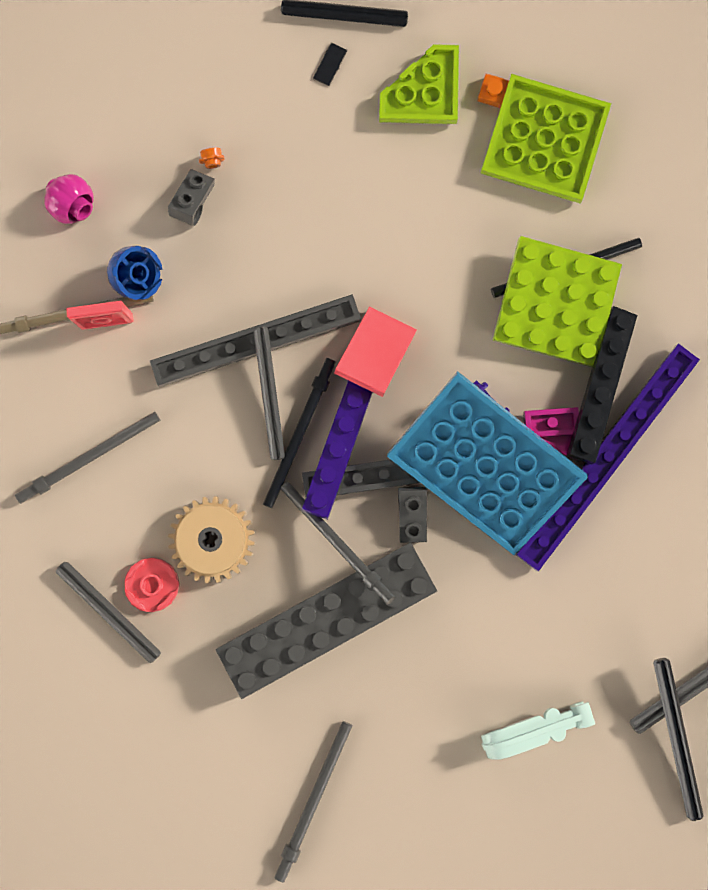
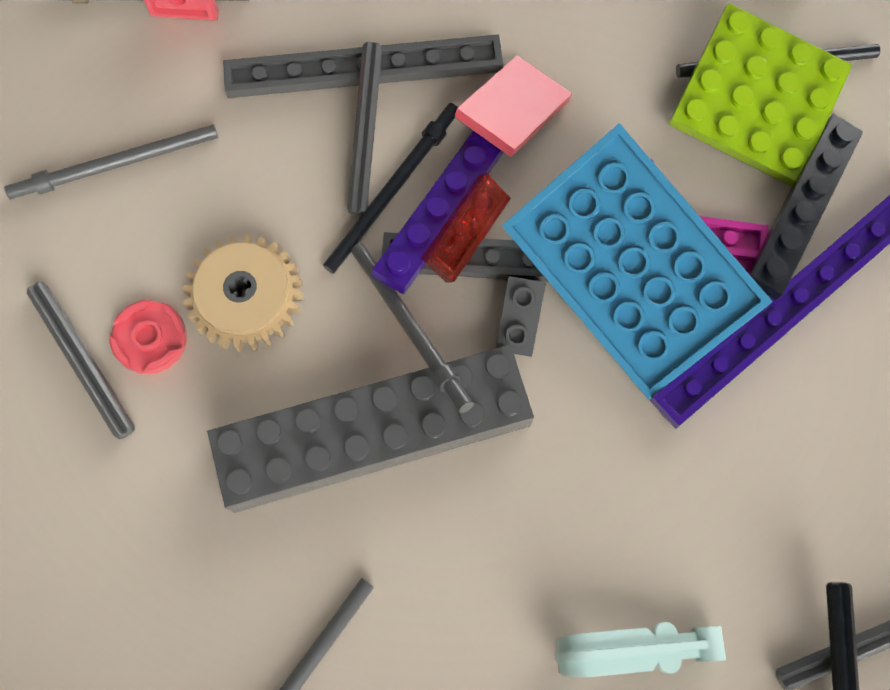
camera: 10 degrees right, 10 degrees down
none -> clear red plate [421,173,511,283]

